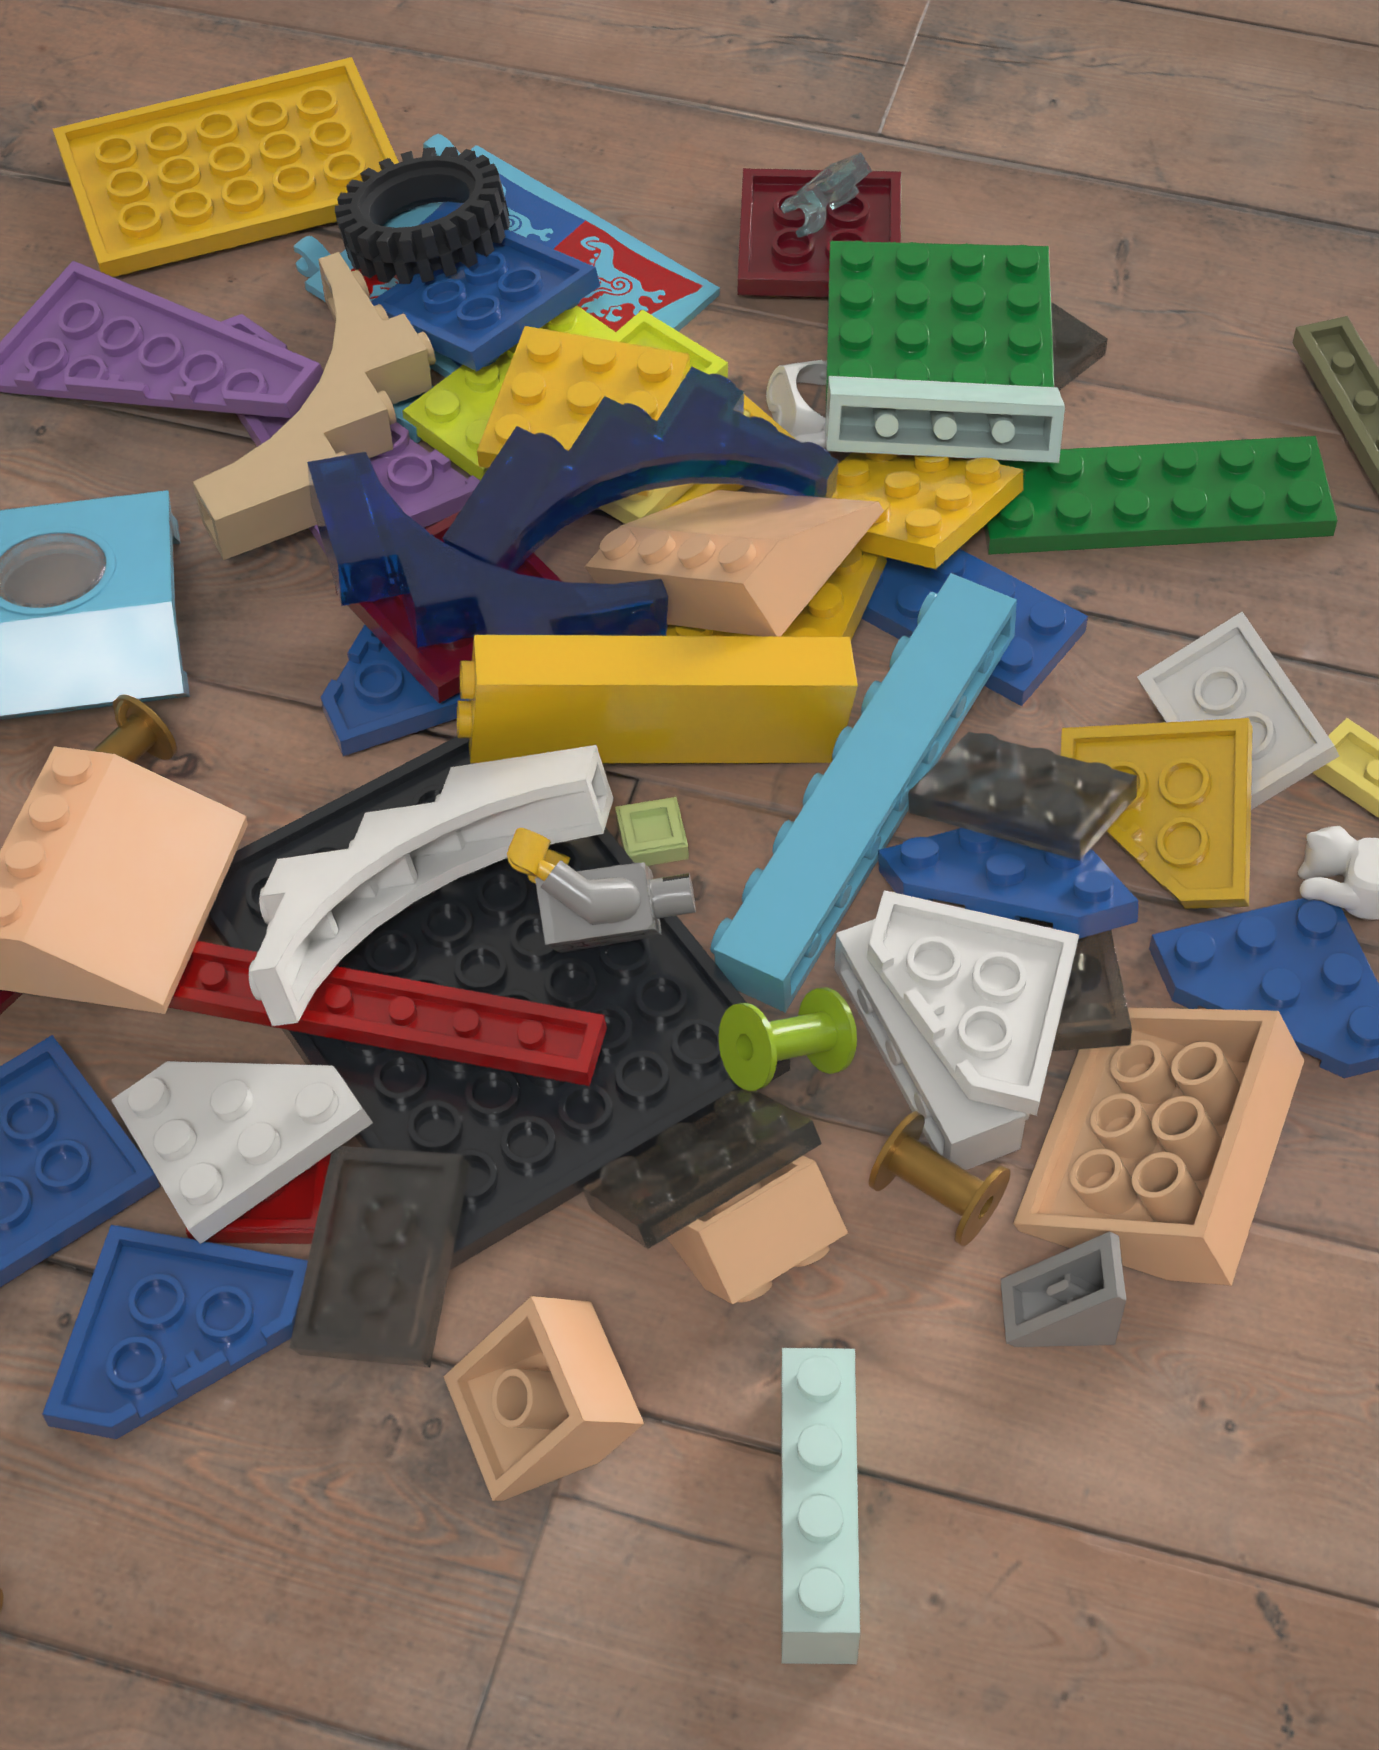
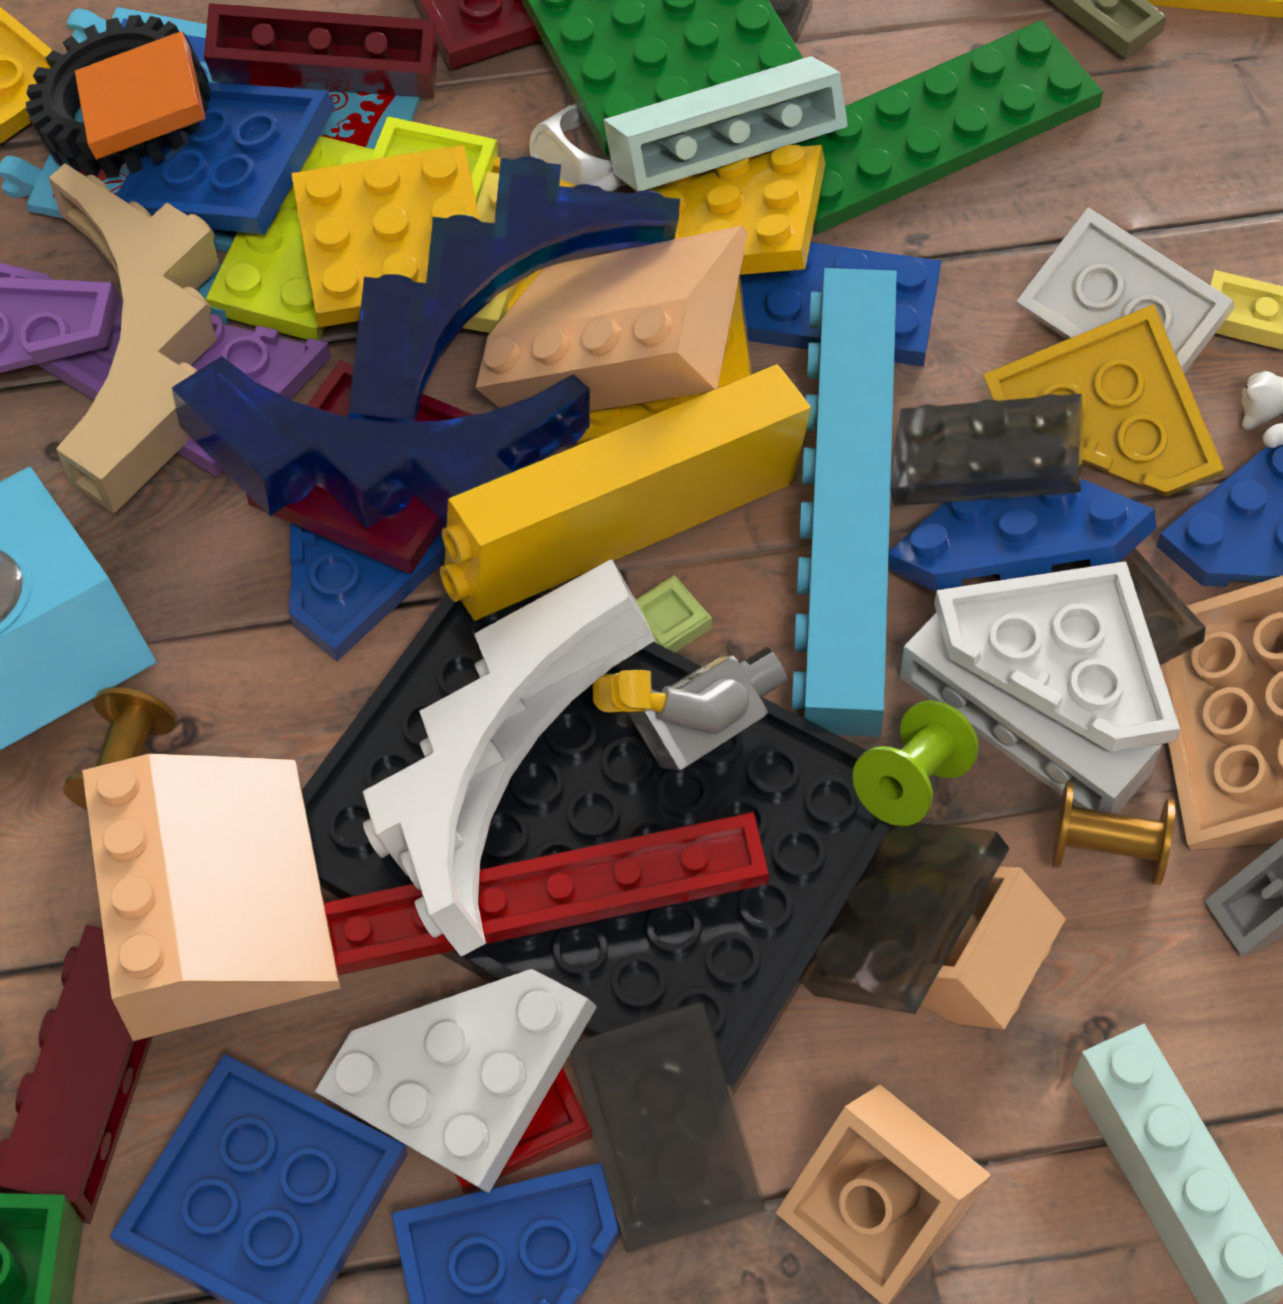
camera: 25 degrees left, 5 degrees up
none -> orange tile [75,31,206,159]
none -> dark red brick [204,3,438,98]

